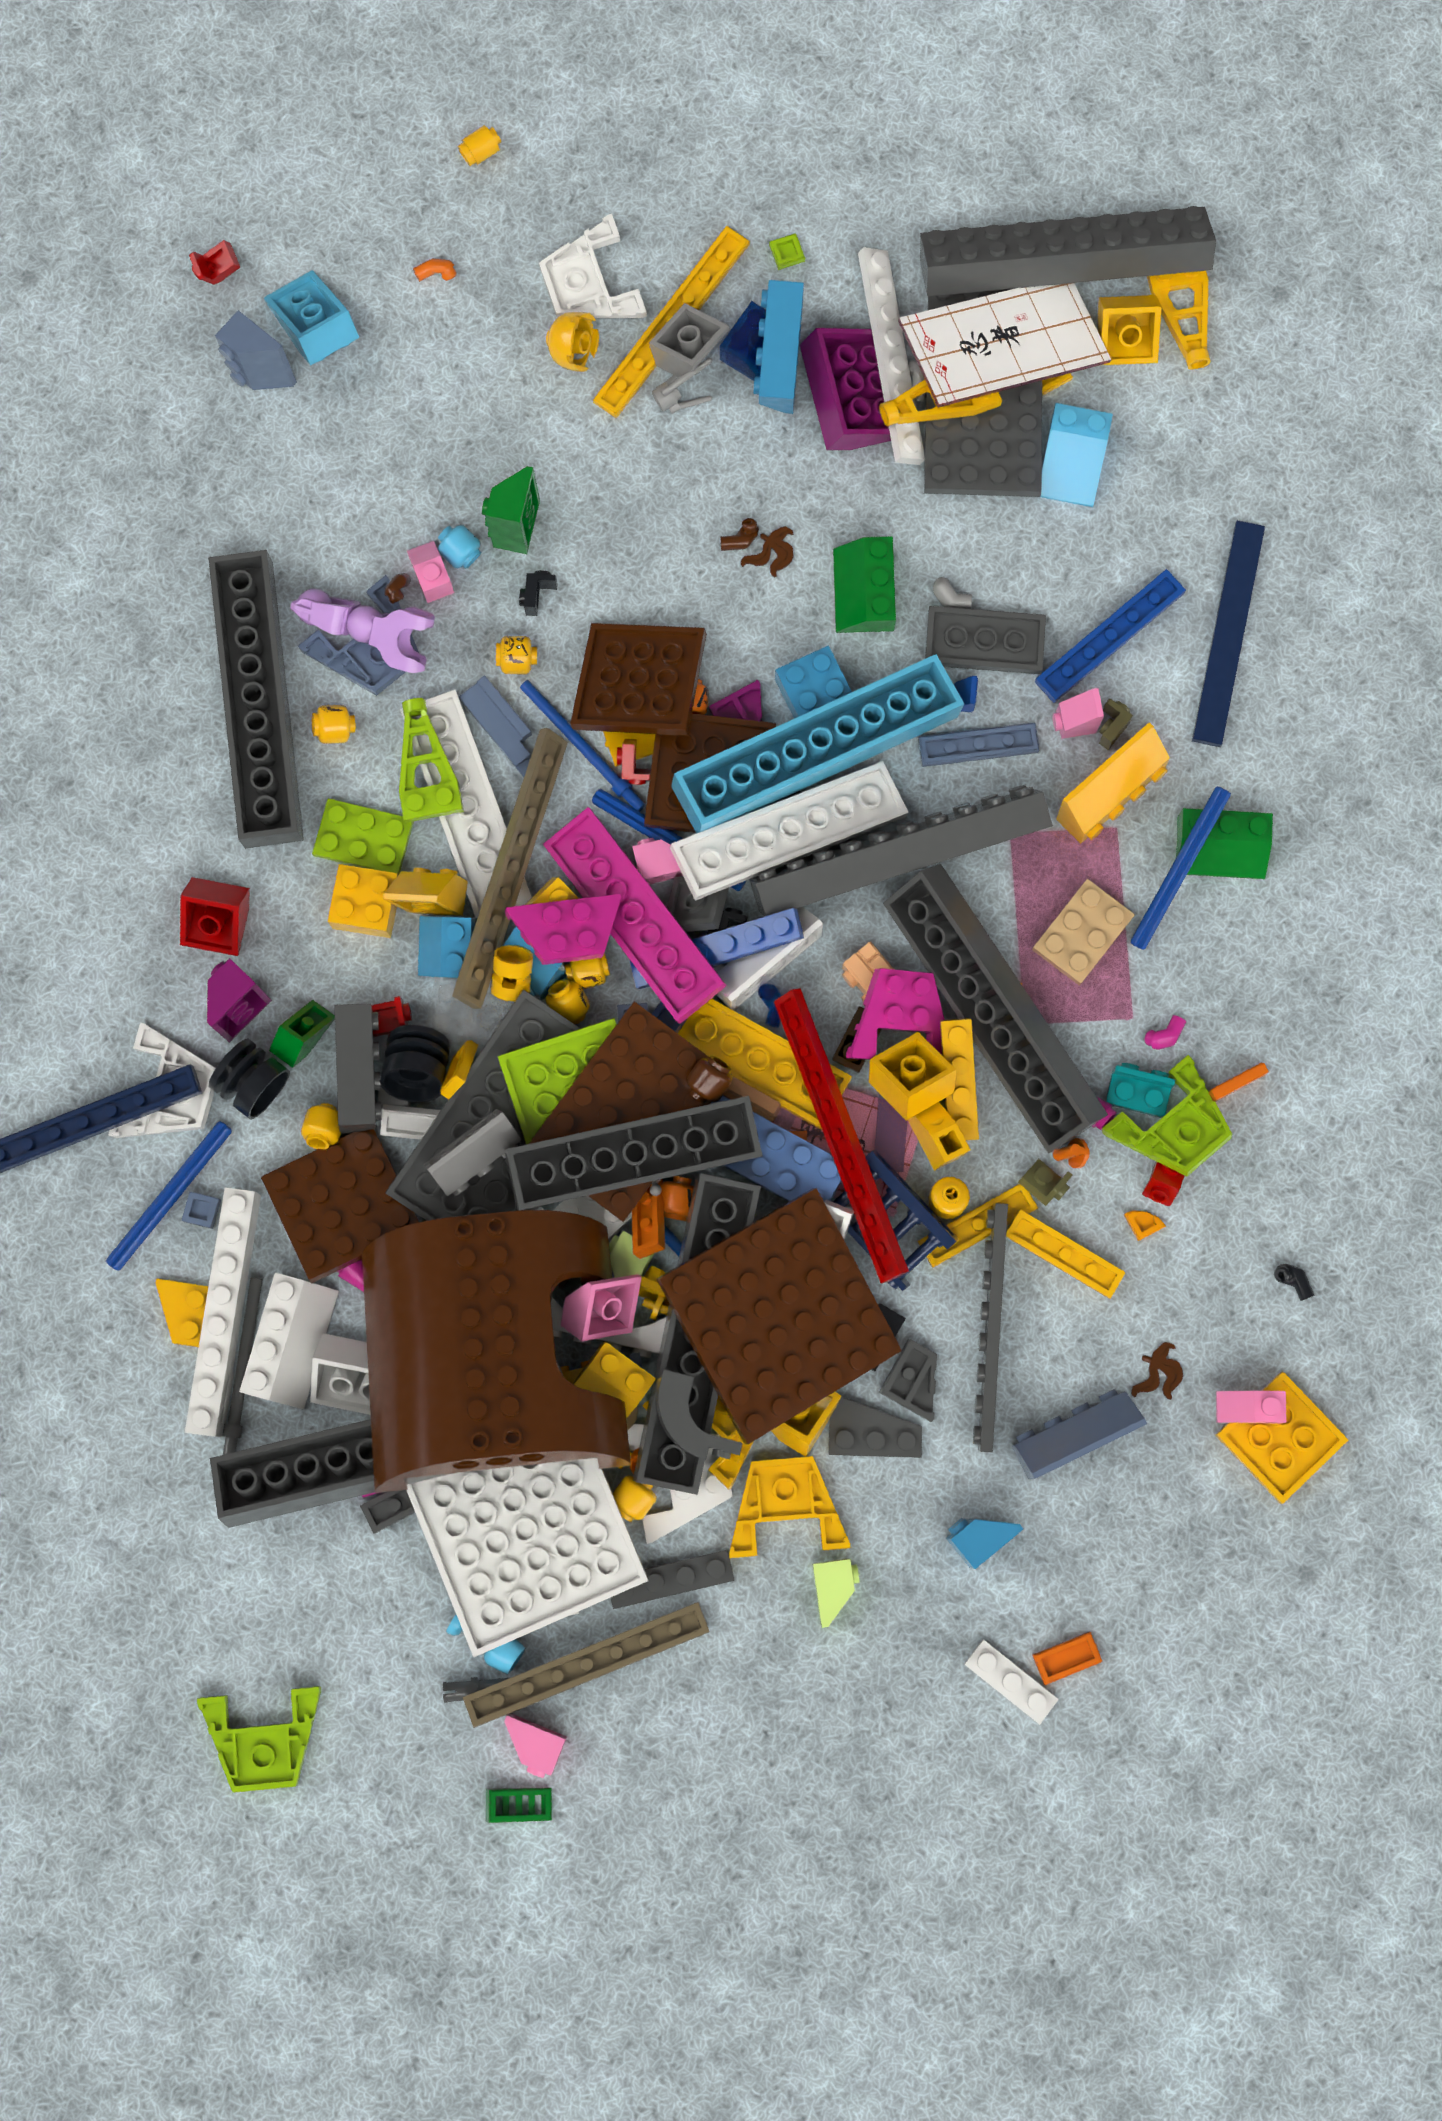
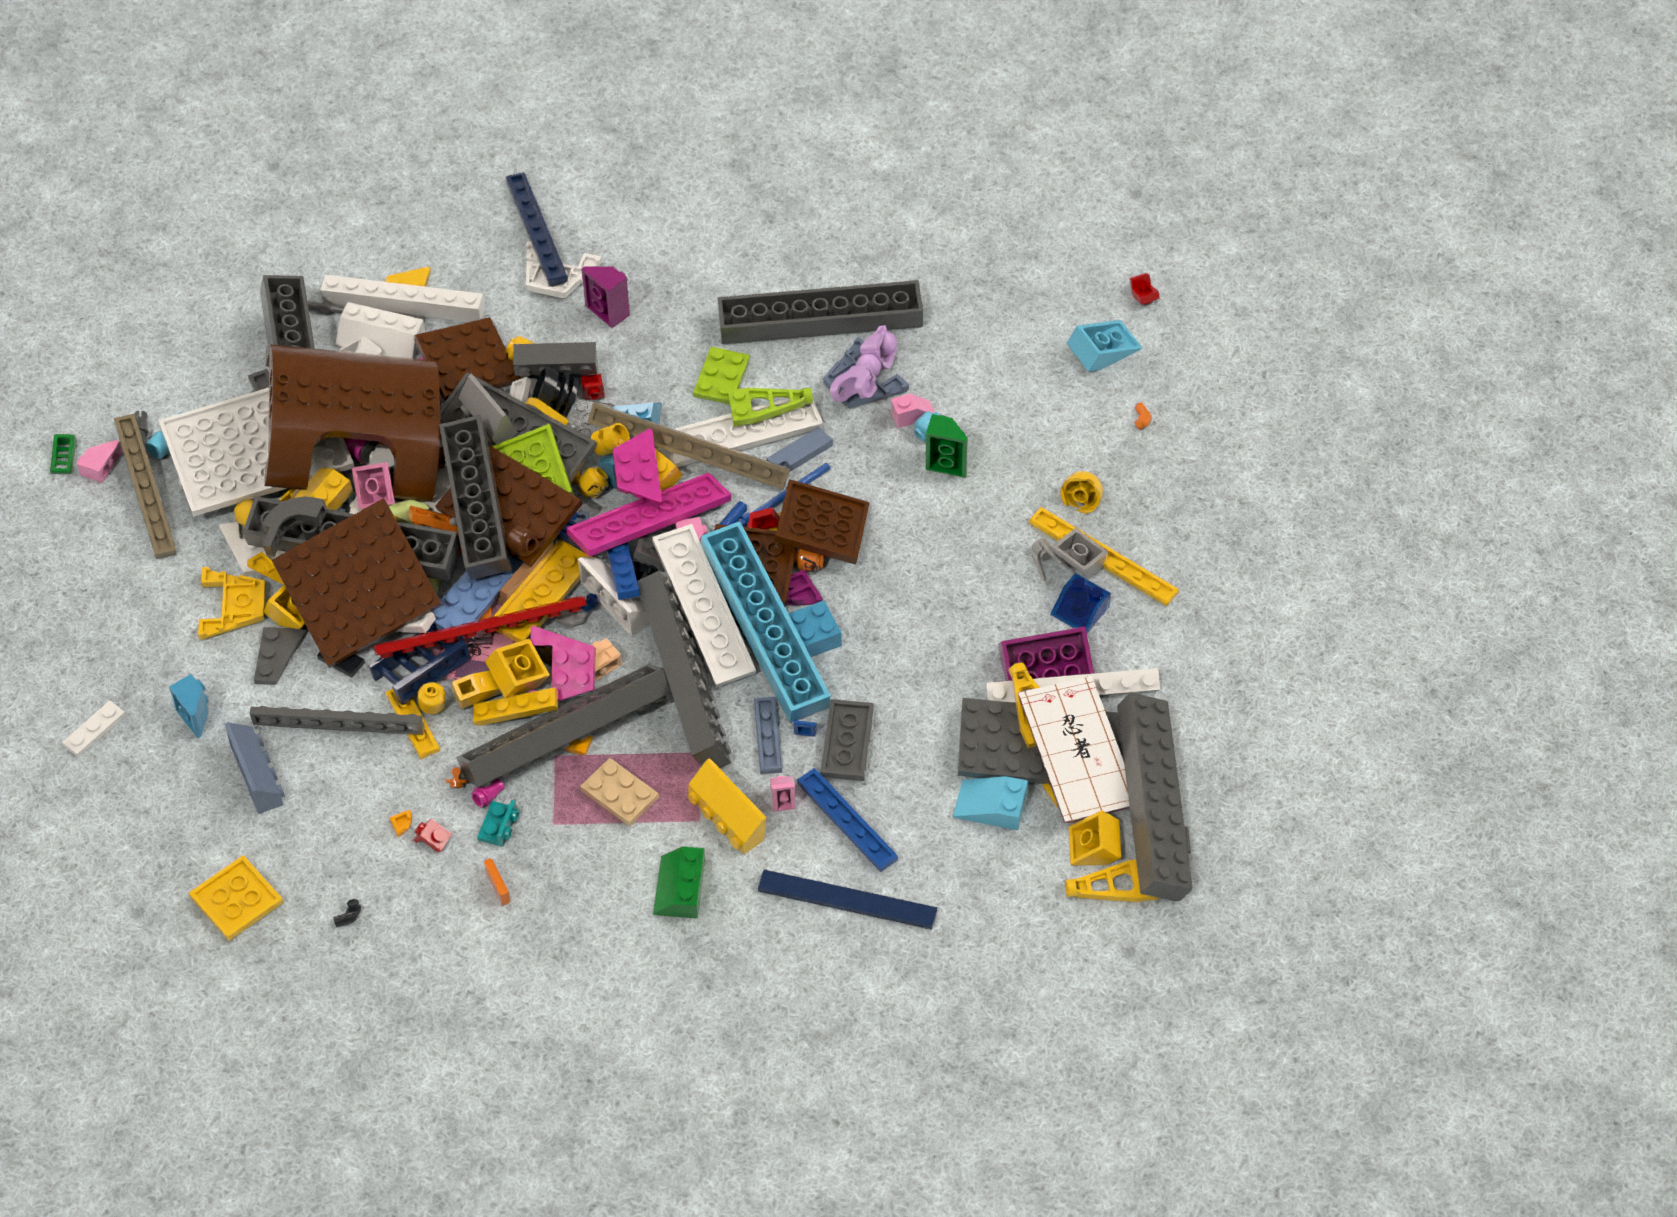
camera: 90 degrees right, 25 degrees down
blue axle [106,1121,232,1271] -> none
red slope [180,877,250,956] -> none
sand blue plate [181,1191,221,1229] -> none
lime wing [197,1686,321,1793] -> none
black wheel [208,1038,290,1120] -> none
sand blue slope [215,310,297,390] -> none
green slope [269,1000,335,1068] -> none
yellow head [312,705,356,744] -> none
yellow brick [327,864,398,938] -> none
yellow slope [383,868,468,916] -> none
reddish brown arm [384,573,411,604] -> none
yellow brick [457,125,501,166] -> none
yellow head [496,636,537,675] -> none
black bracket [519,570,558,616] -> none
white wing [539,214,647,318] -> none
yellow head [564,952,610,989] -> none
dark grey plate [611,1550,735,1609] -> none
reddish brown arm [720,518,759,551] -> none
reddish brown piece [741,526,793,578] -> none
dark azure slope [753,280,804,414] -> none
lime tile [769,233,805,270] -> none
yellowish green slope [812,1559,860,1628] -> none
green slope [833,536,896,633] -> none
dark grey wing [879,1339,937,1422] -> none
light grey arm [933,577,972,609] -> none
yellow plate [1006,1209,1126,1299] -> none
olive bracket [1018,1158,1073,1206] -> none
orange tile [1032,1631,1103,1685] -> none
olive bracket [1099,698,1133,750] -> none
lime wing [1102,1055,1232,1177] -> none
blue axle [1131,786,1231,950] -> none
reddish brown piece [1131,1342,1183,1400] -> none
dark pink arm [1144,1015,1186,1050] -> none
bright pink slope [1216,1390,1286,1424] -> none

